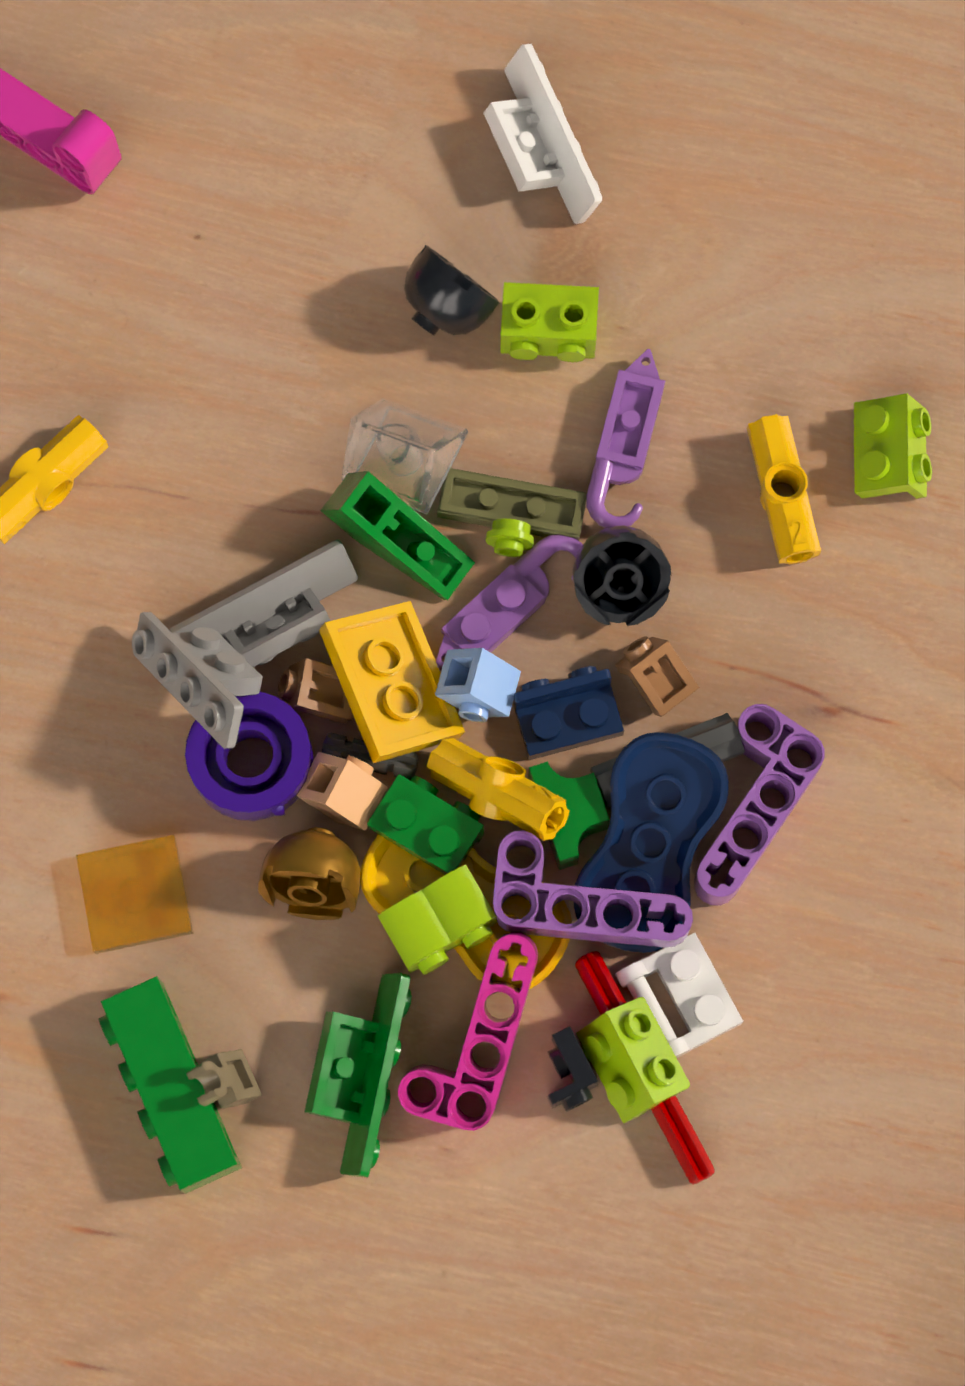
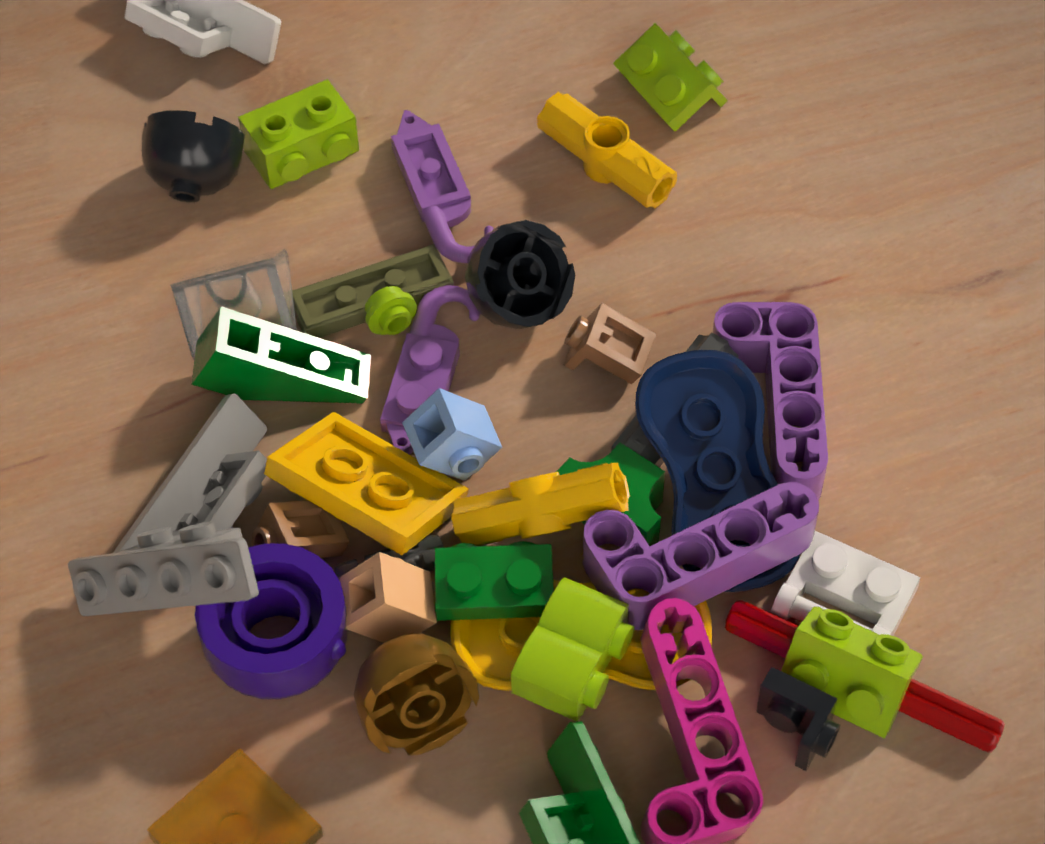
camera: 35 degrees left, 20 degrees down
dark blue bracket [513,666,624,760] -> none

